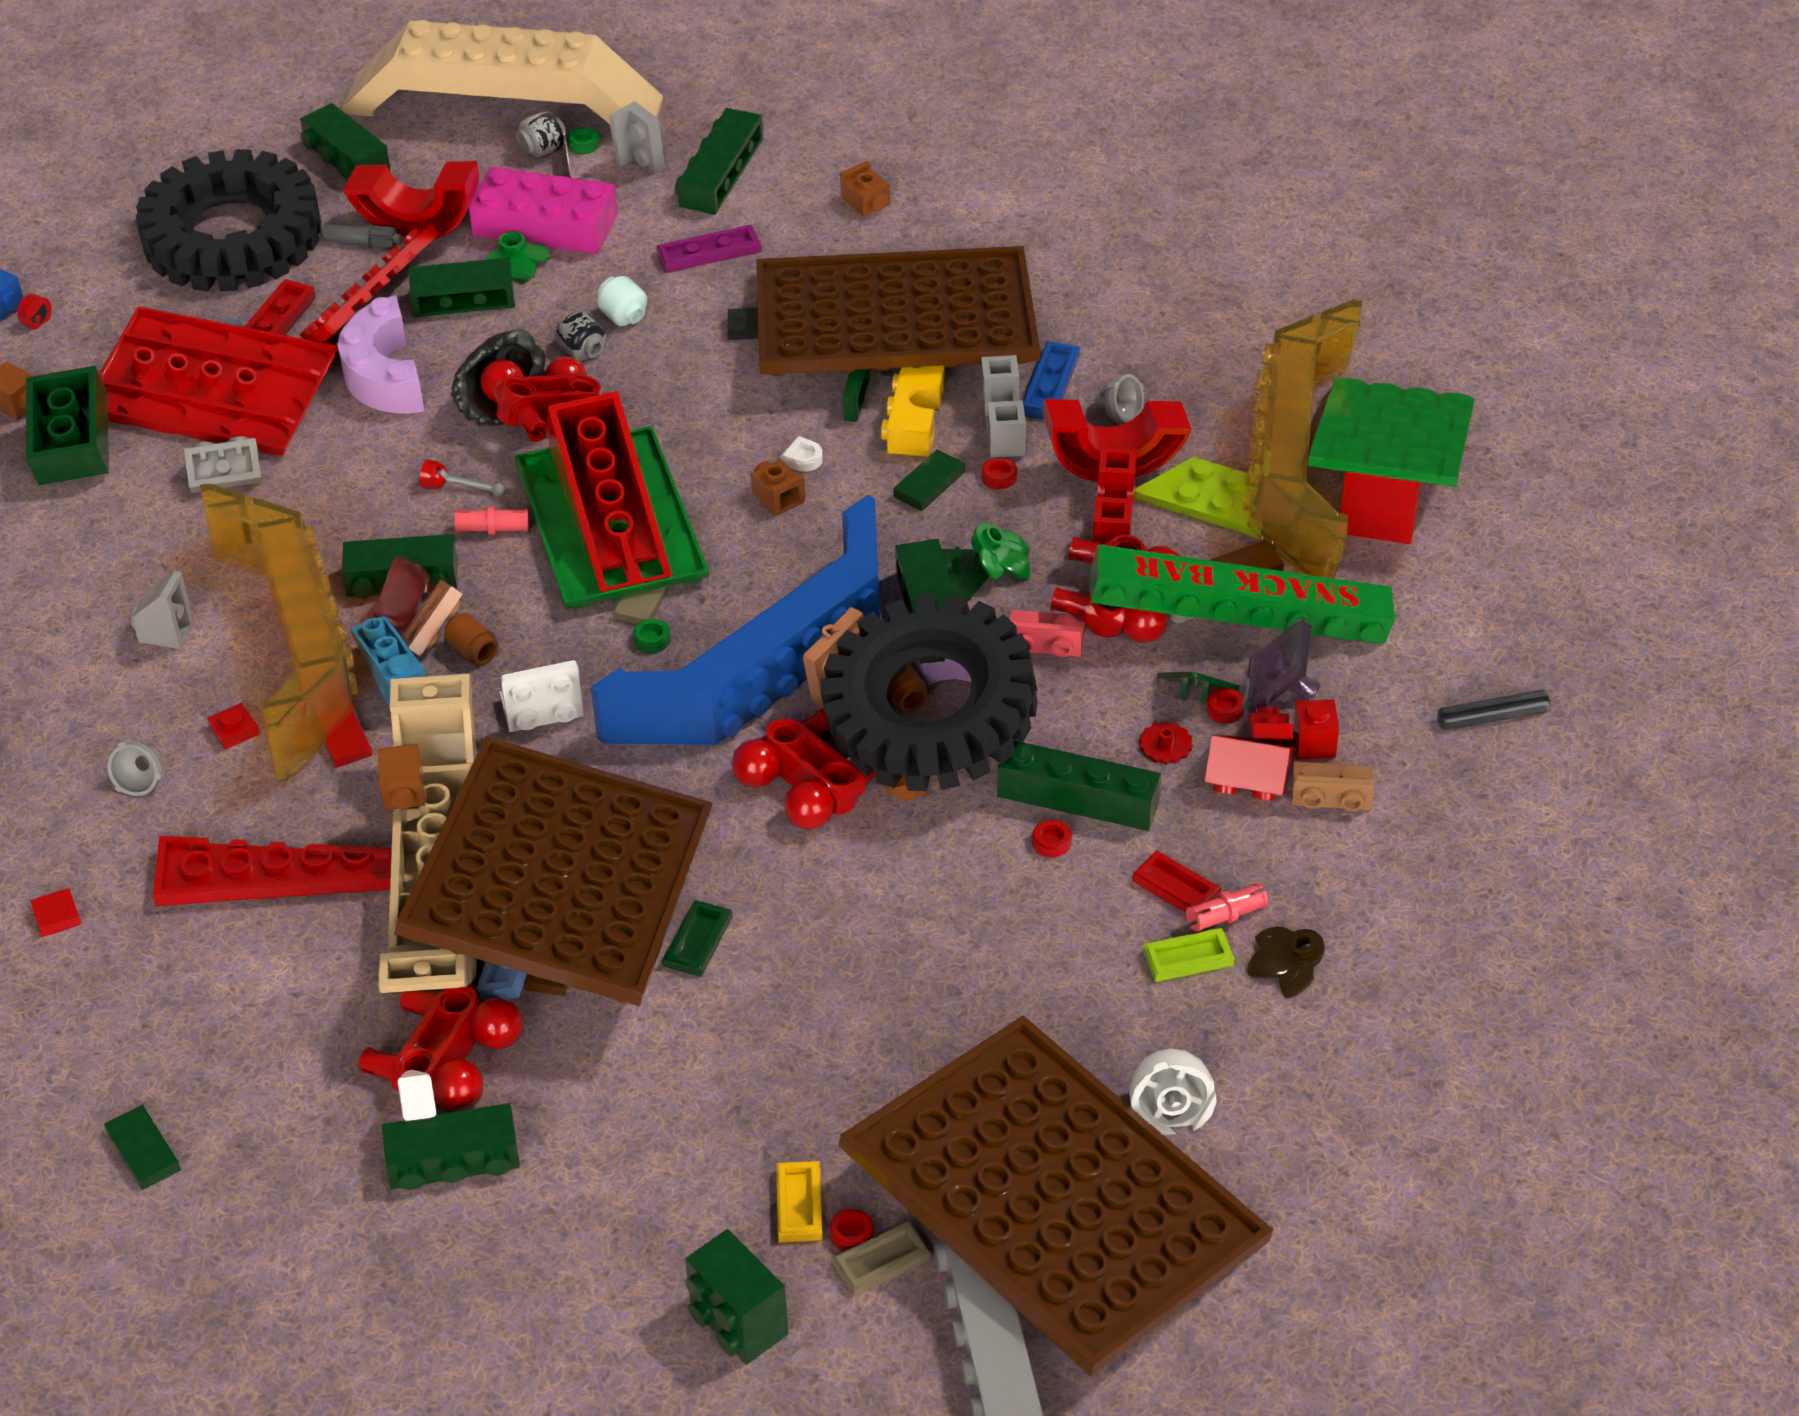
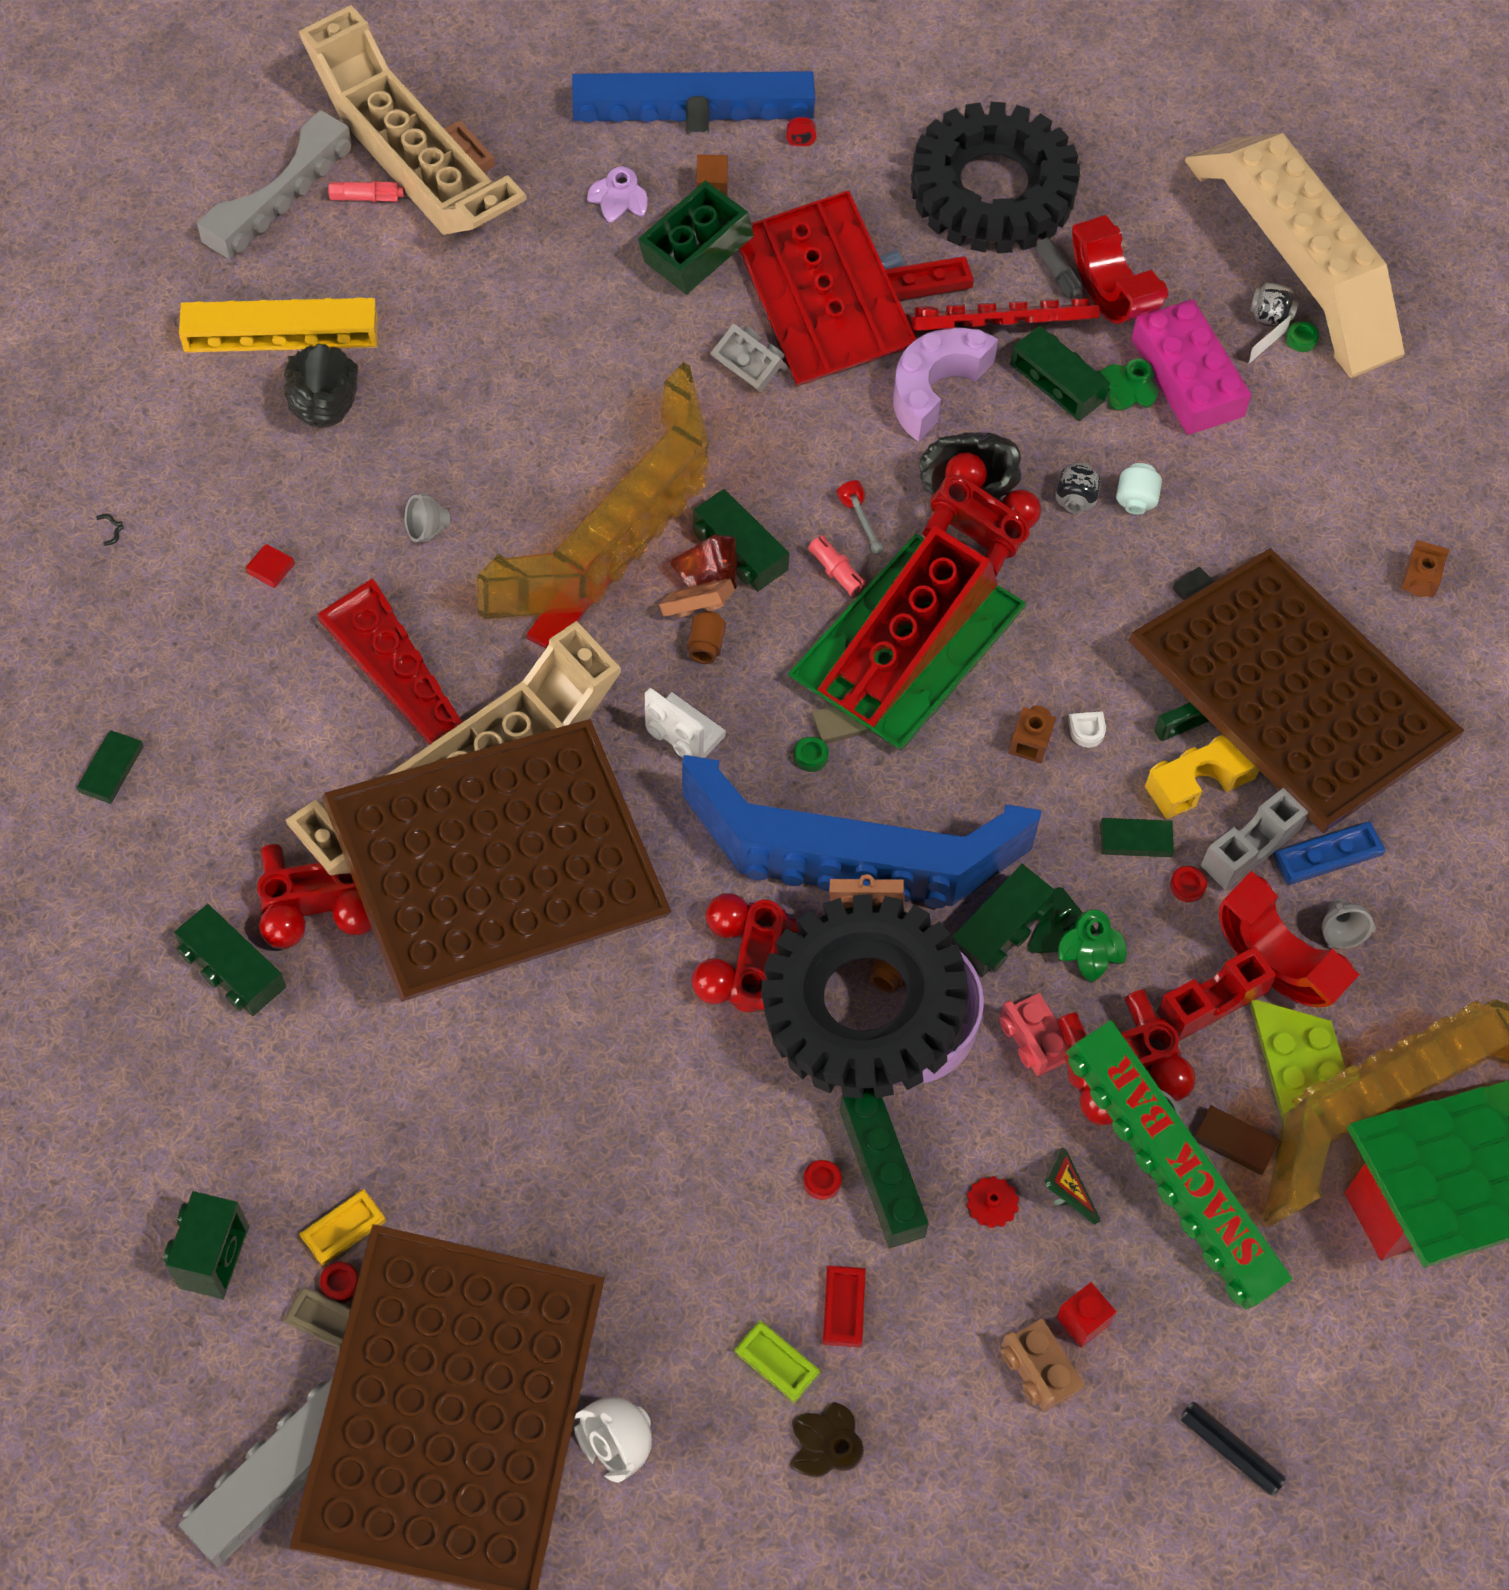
camera: 50 degrees right, 15 degrees up
light grey slope [131,571,194,649] -> none
red plate [207,703,260,750] -> none
dark green brick [300,103,391,179] -> none
dark azure slope [350,615,427,707] -> none
dark orange brick [378,743,425,811] -> none
white slope [398,1070,436,1121] -> none
light grey bracket [609,101,666,174] -> none
magenta tile [656,225,761,273] -> none
dark green tile [663,900,733,977] -> none
dark green brick [675,108,763,215] -> none
coral pin [1186,883,1268,932] -> none
slope [1204,734,1295,801] -> none
red tile [1206,688,1245,724] -> none
clear purple tile [1242,618,1320,713] -> none
red slope [1247,707,1293,740] -> none

